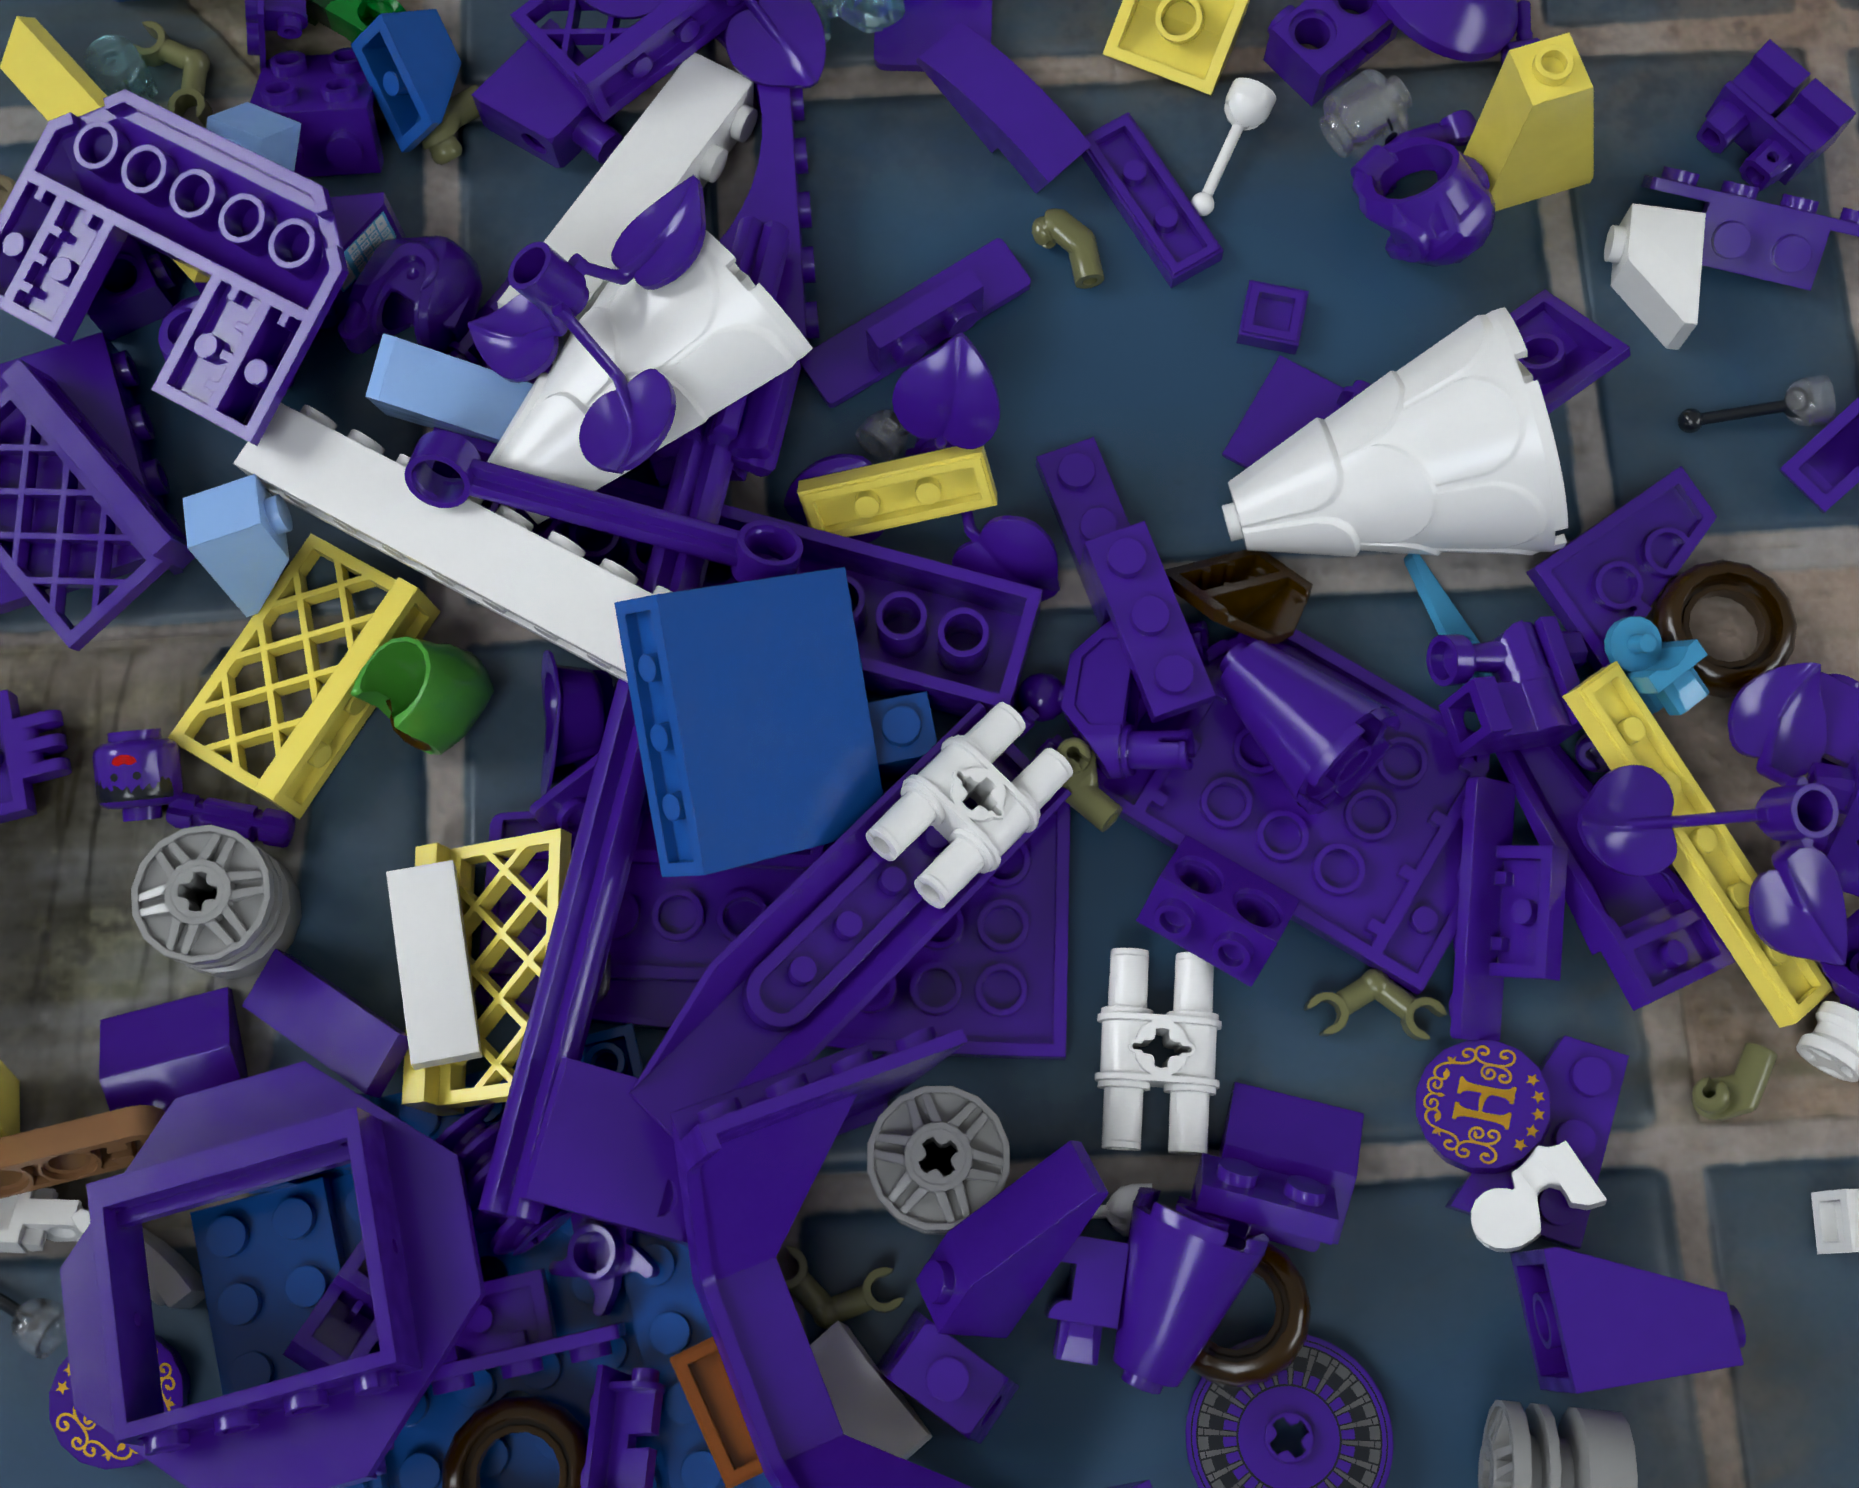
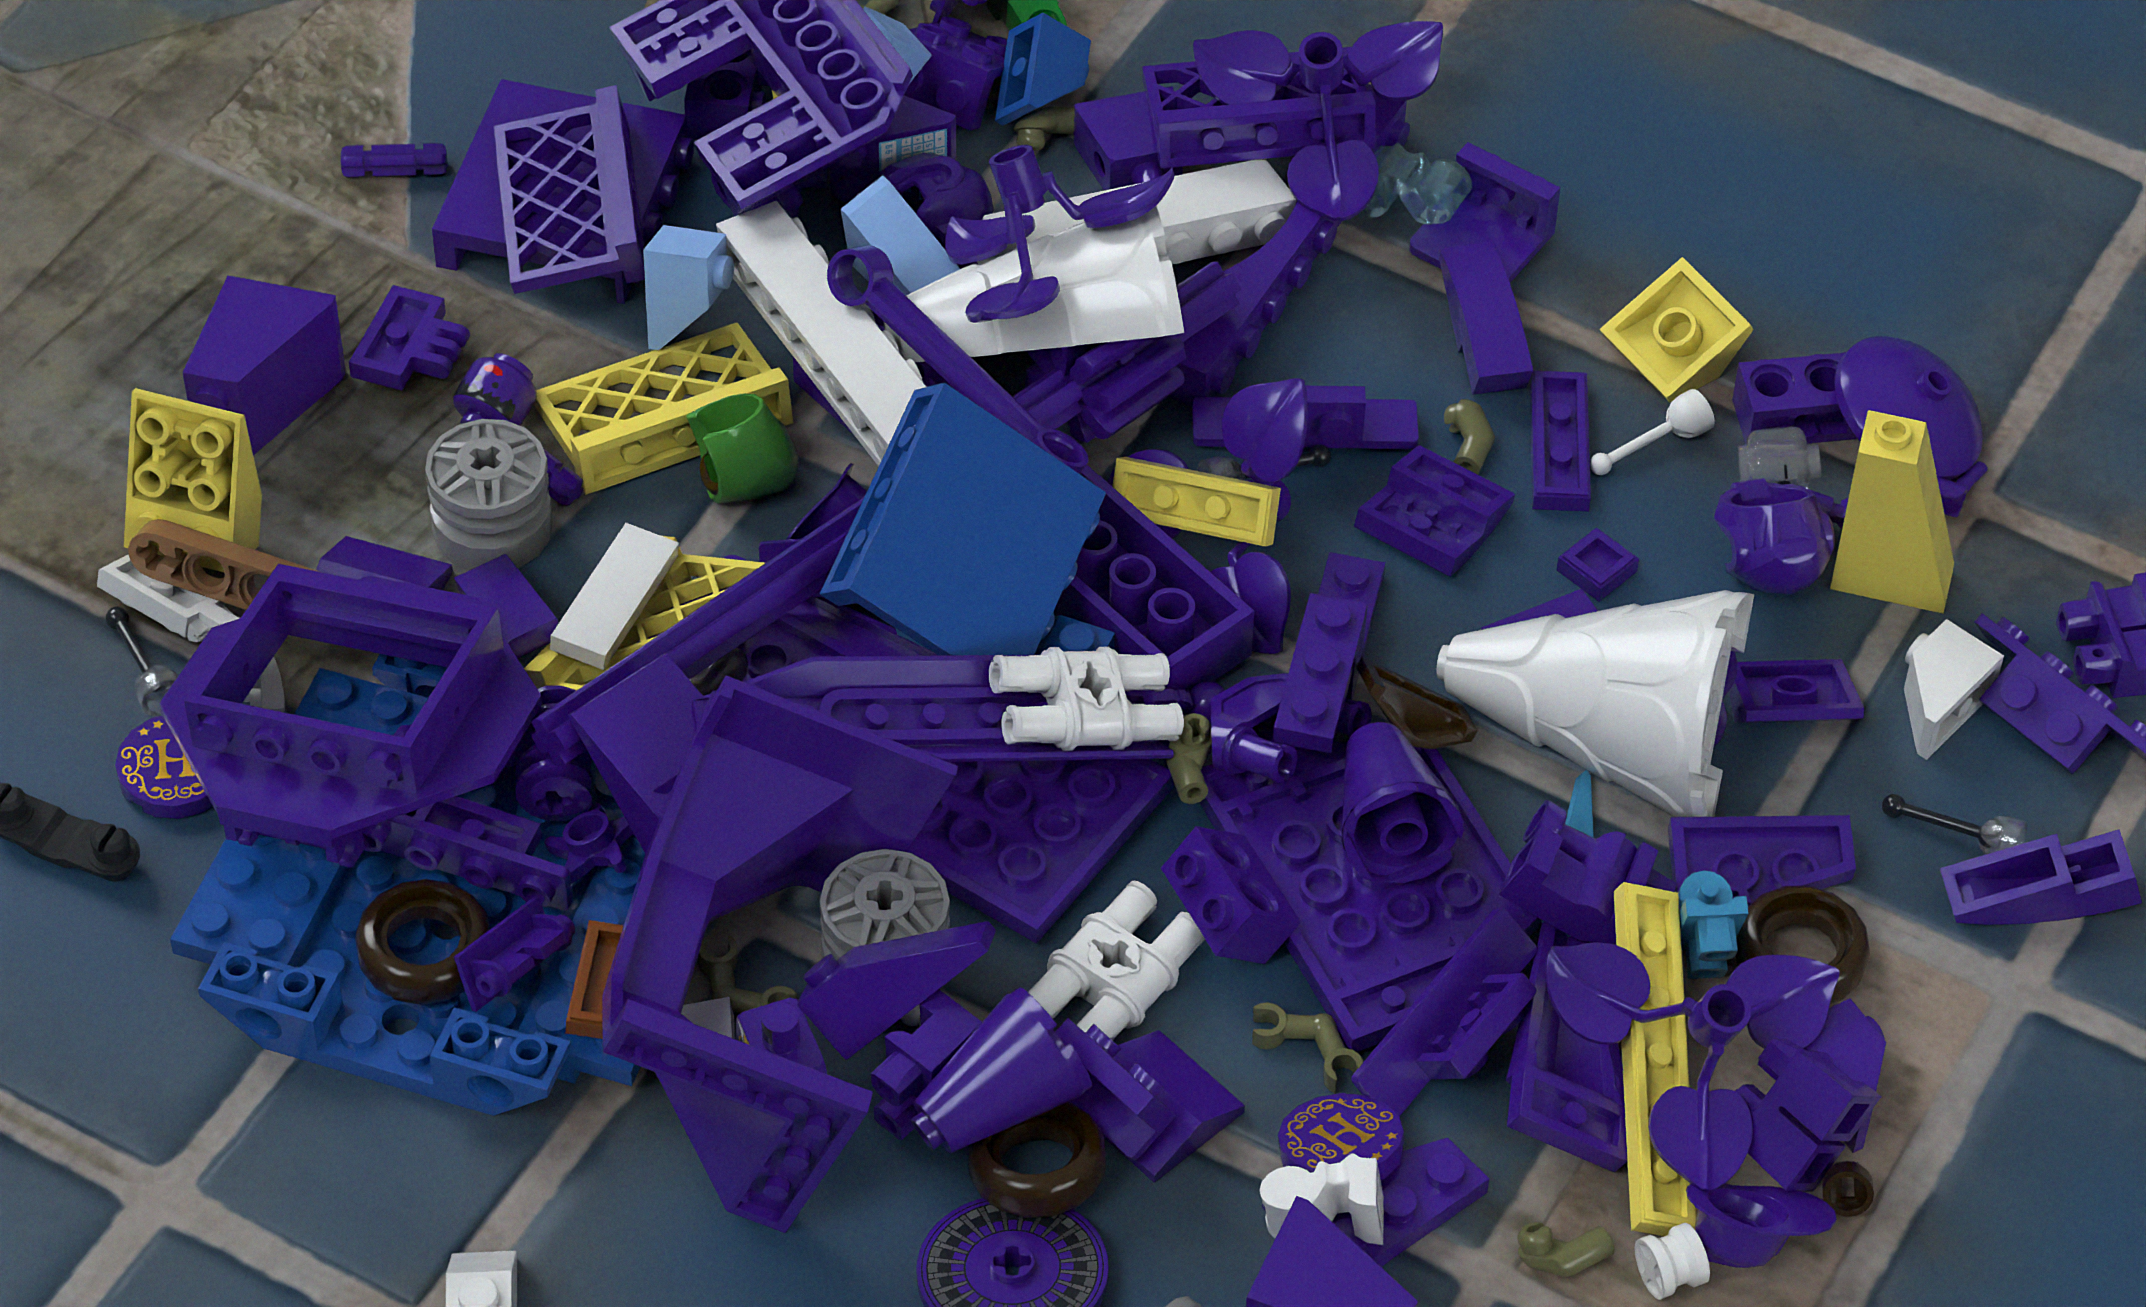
camera: 30 degrees right, 25 degrees down
none -> dark purple slope [1354,445,1515,577]

